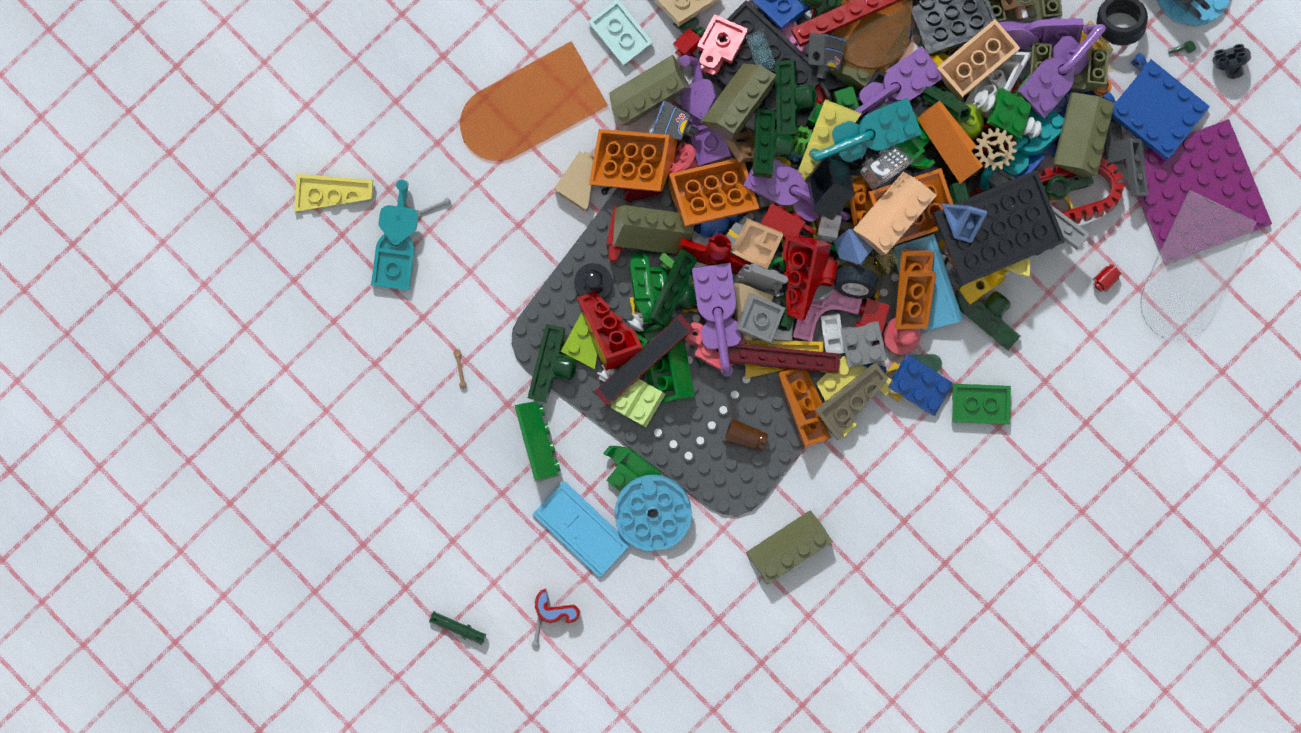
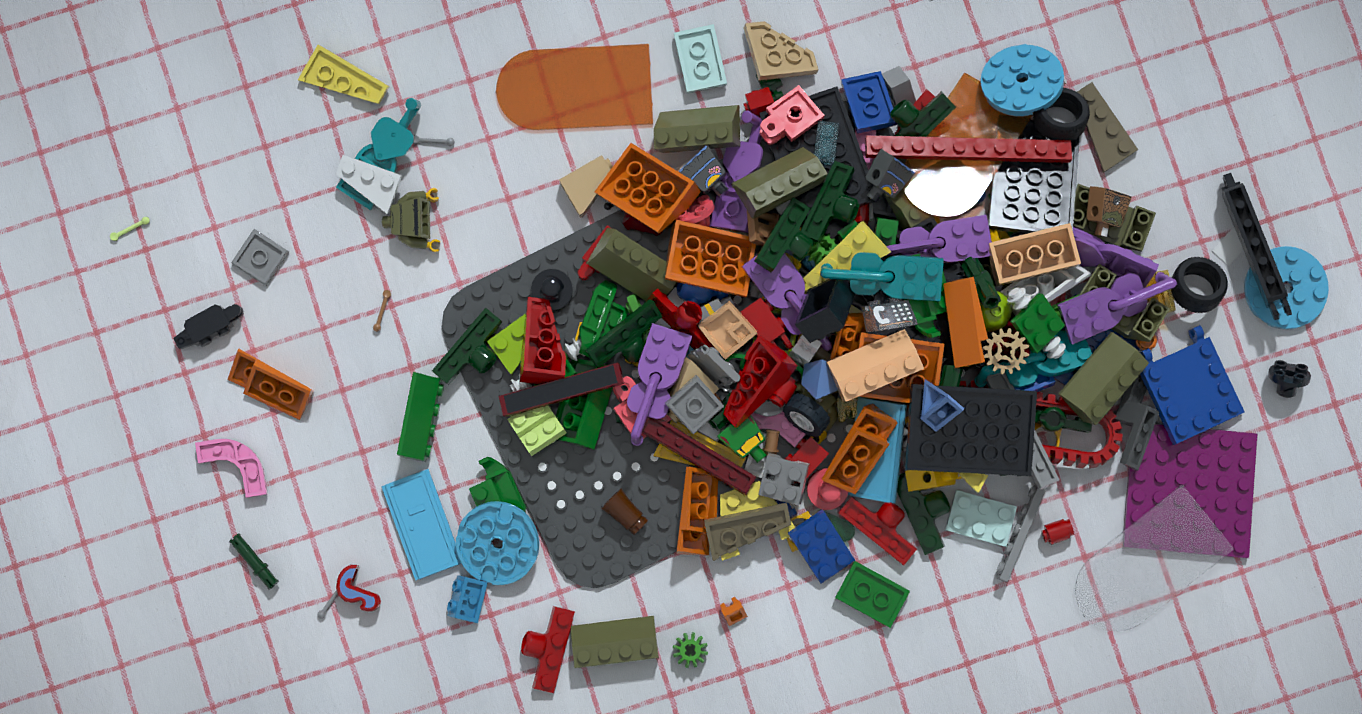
camera: 25 degrees right, 0 degrees up
dark green hand [1168,41,1196,54] -> none
none -> yellowish green hinge [110,217,150,241]
none -> black hinge [173,304,244,350]
none -> bright pink plate [195,439,268,498]
none -> orange slope [227,349,314,420]
none -> light grey tile [231,229,289,286]
none -> white wing [336,155,402,215]
none -> olive torso [382,188,440,252]
none -> dark azure bracket [447,575,488,623]
none -> red plate [521,606,575,693]
none -> bright green gear [673,632,708,668]
none -> green torso [717,415,767,463]
none -> orange tile [720,597,748,626]
none -> medium nougat pin [762,429,780,455]
none -> red plate [838,496,917,565]
none -> light aqua plate [945,490,1017,547]
none -> light grey plate [996,465,1055,582]

